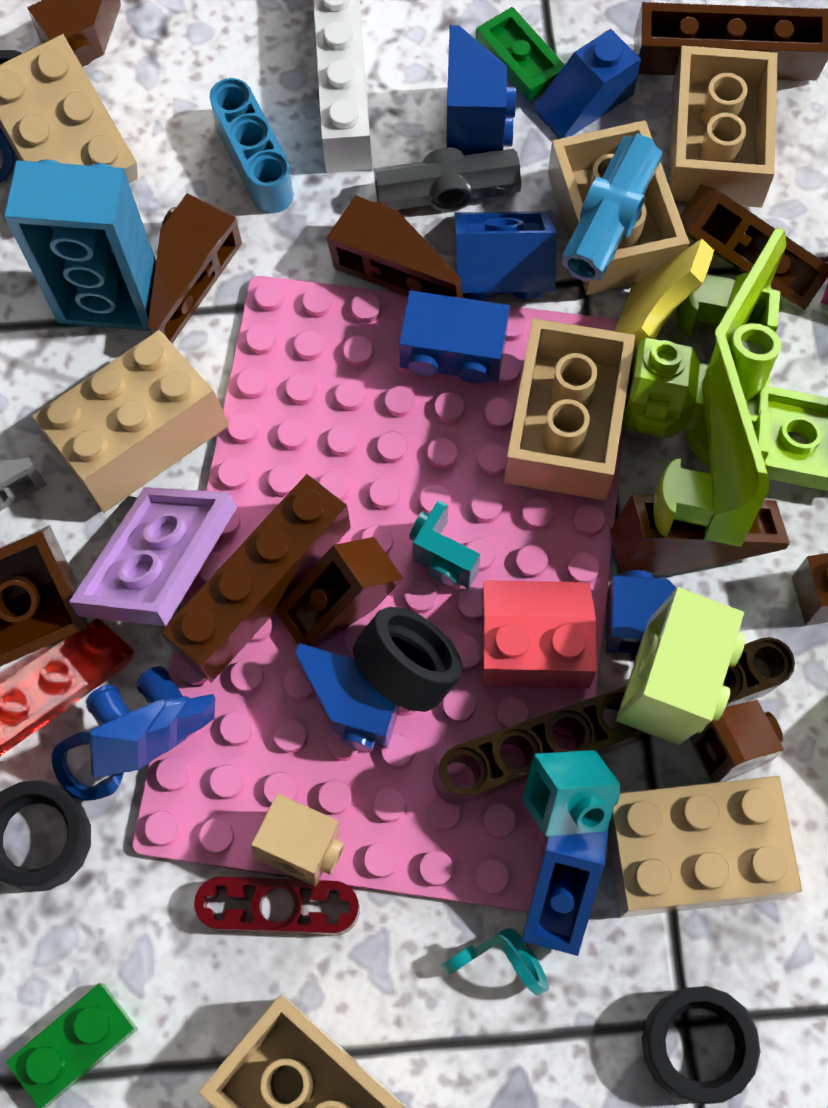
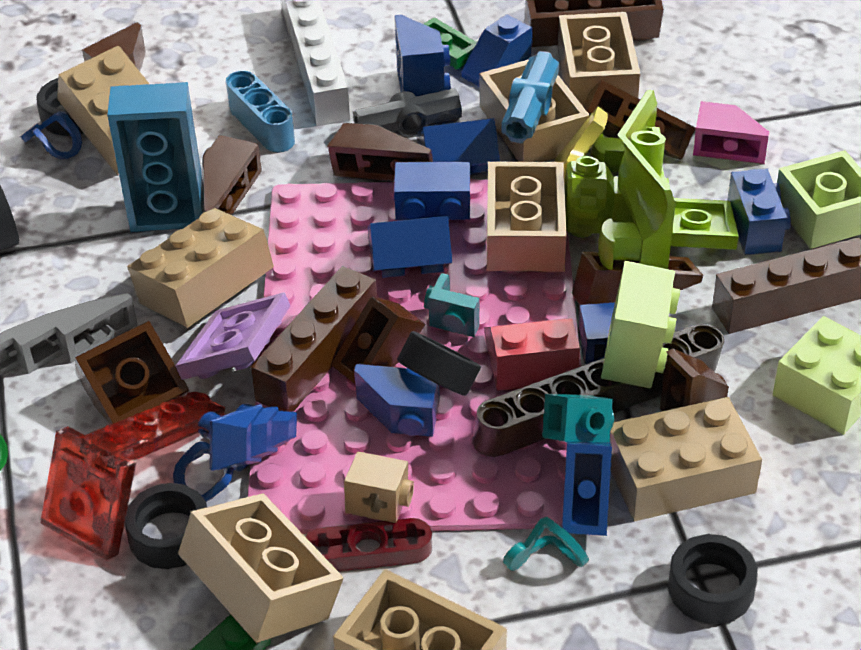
camera: 10 degrees left, 25 degrees down
none -> tan brick [178,493,344,643]
none -> blue slope [367,216,453,278]

